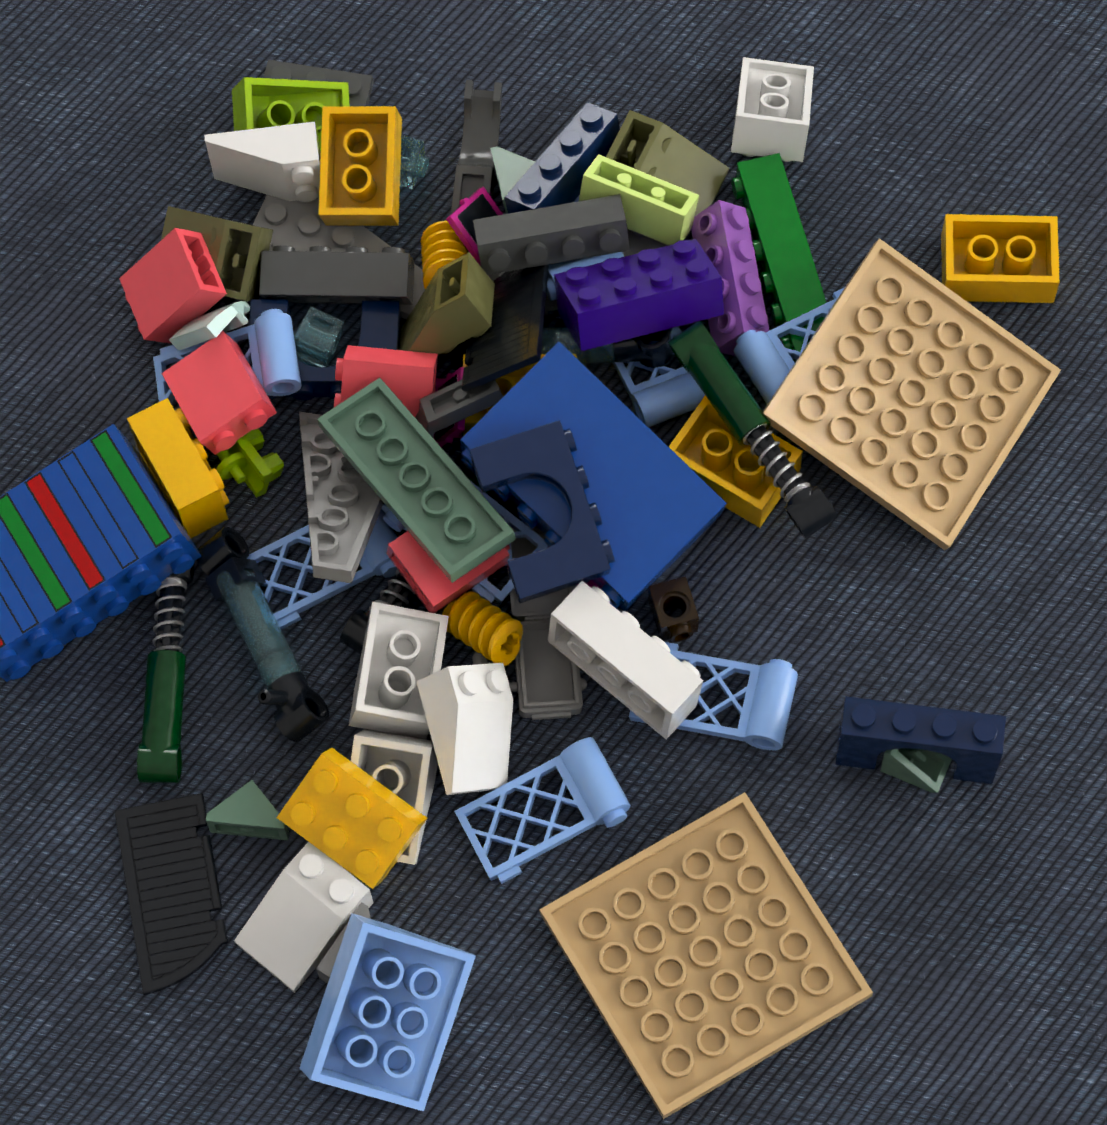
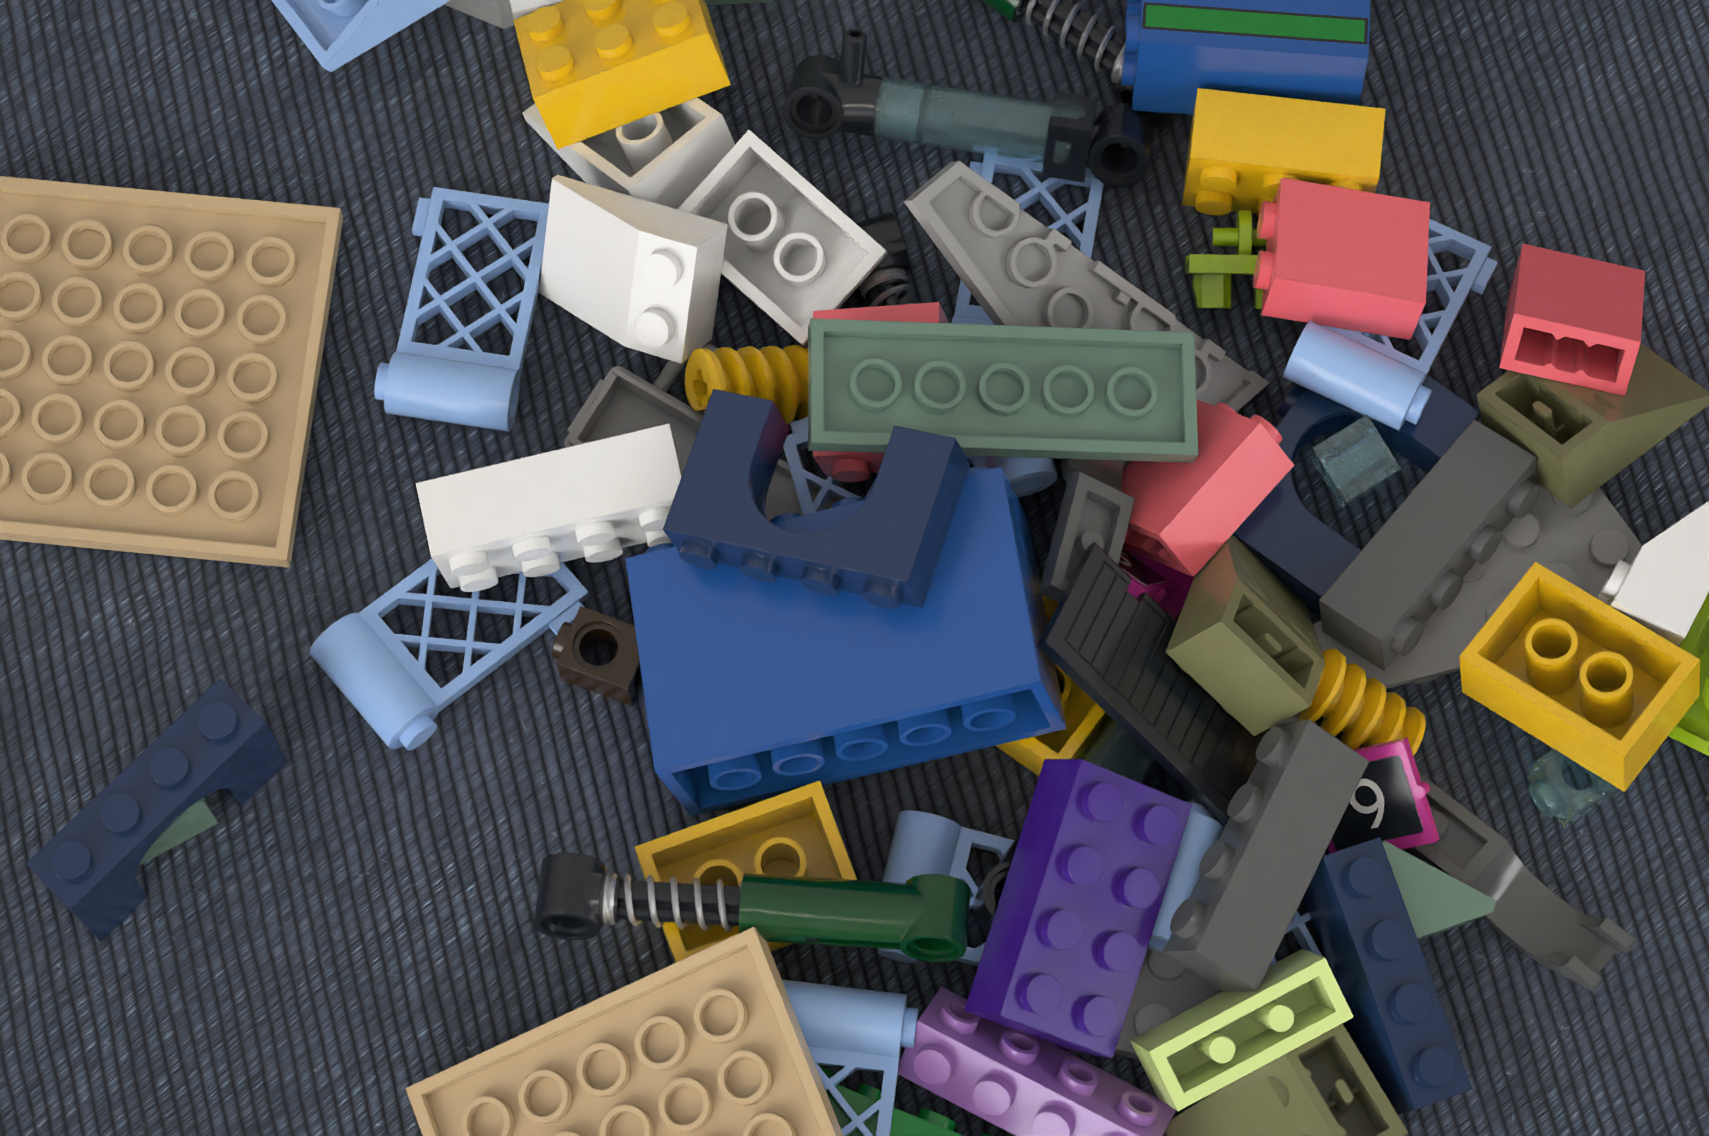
camera: 125 degrees right, 5 degrees up
light aqua slope [169,301,250,351] -> none

